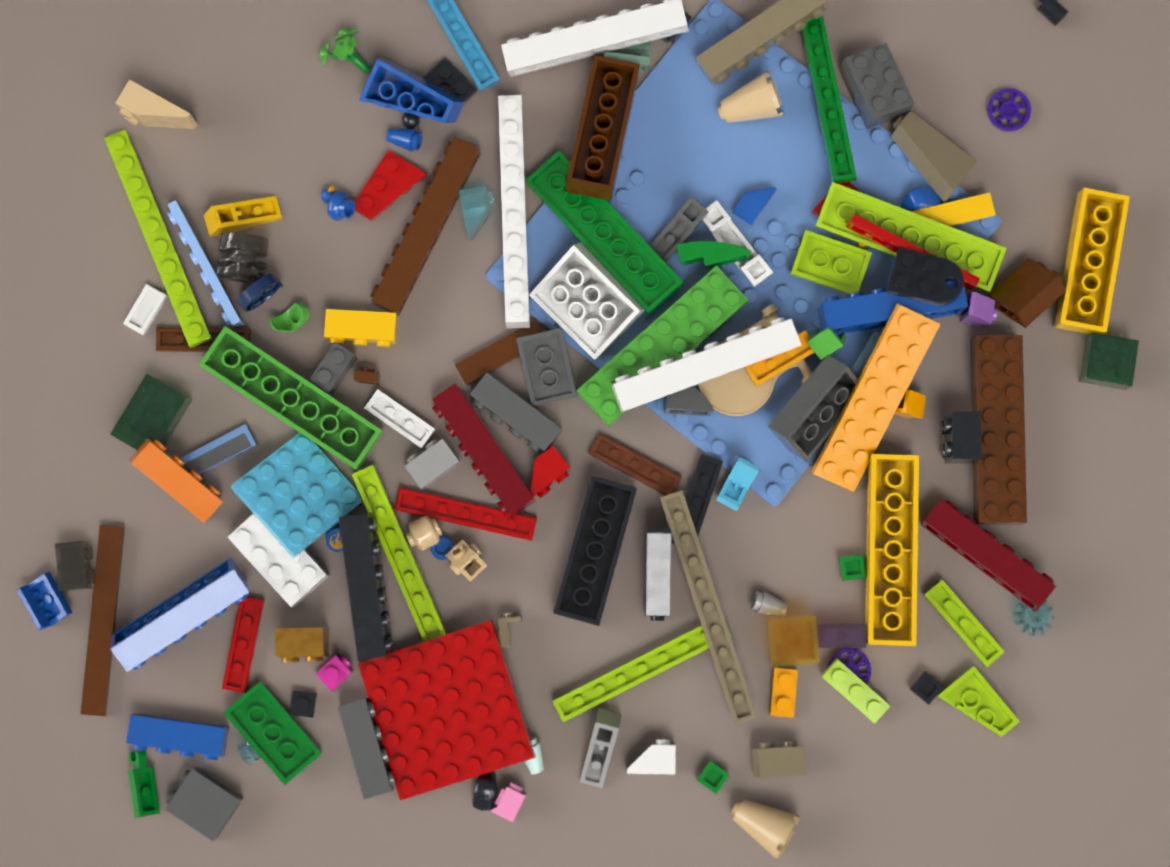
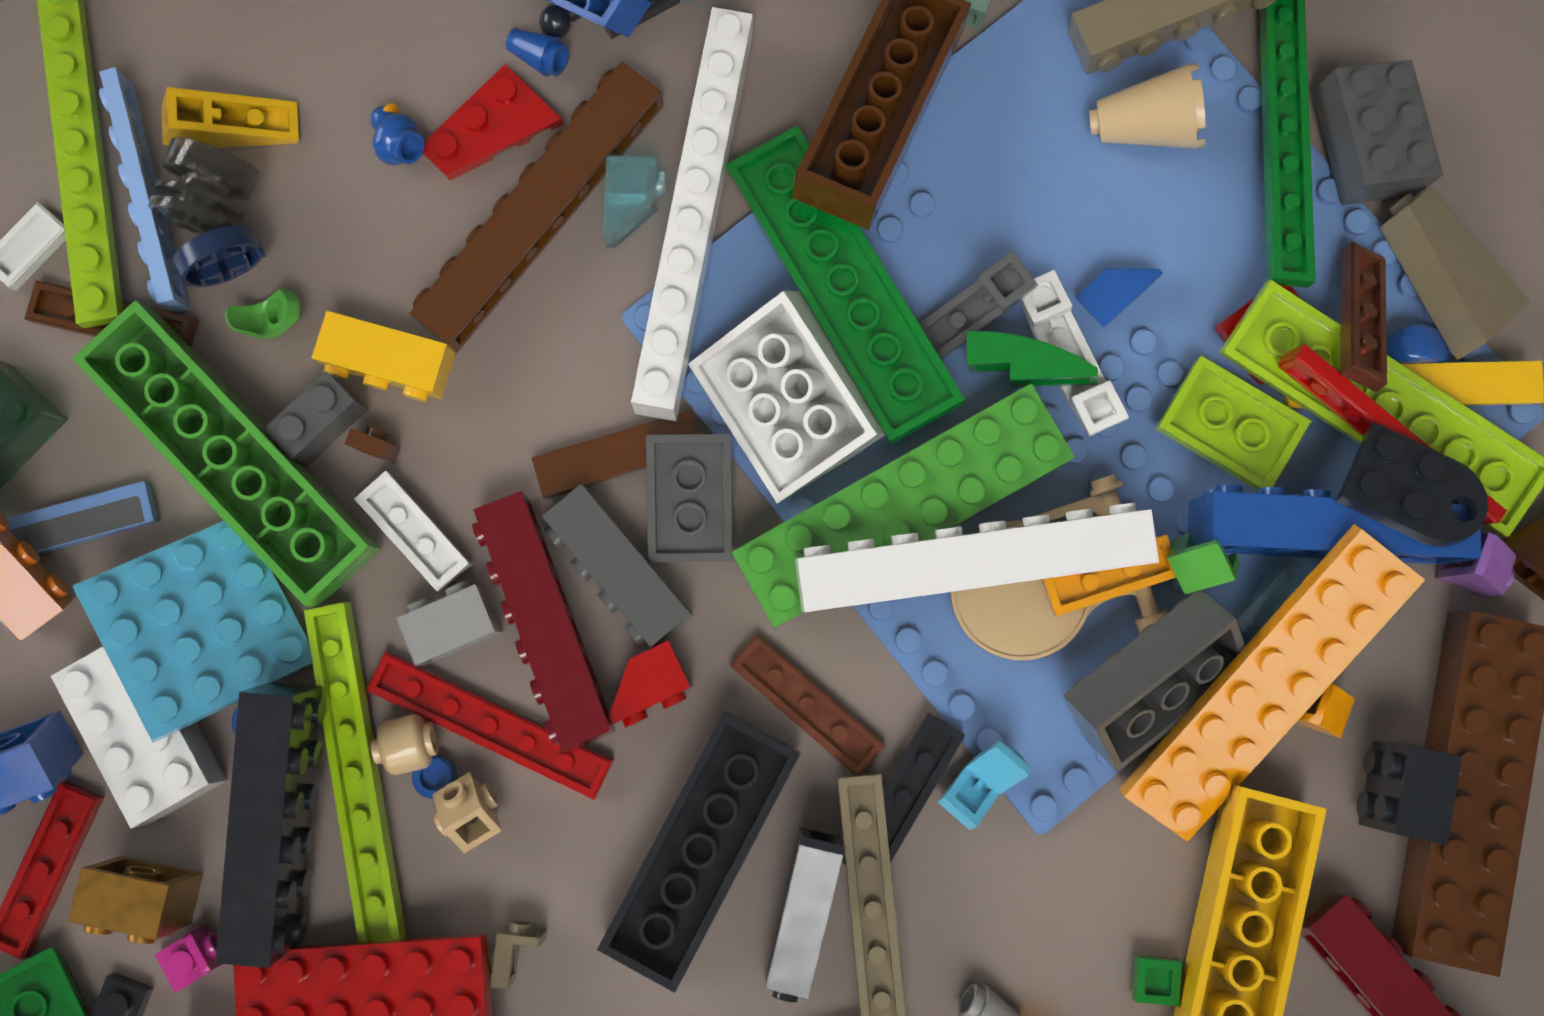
camera: 15 degrees right, 0 degrees up
dark grey slope [664,386,714,416] -> none
none -> copper tile [1340,242,1387,392]

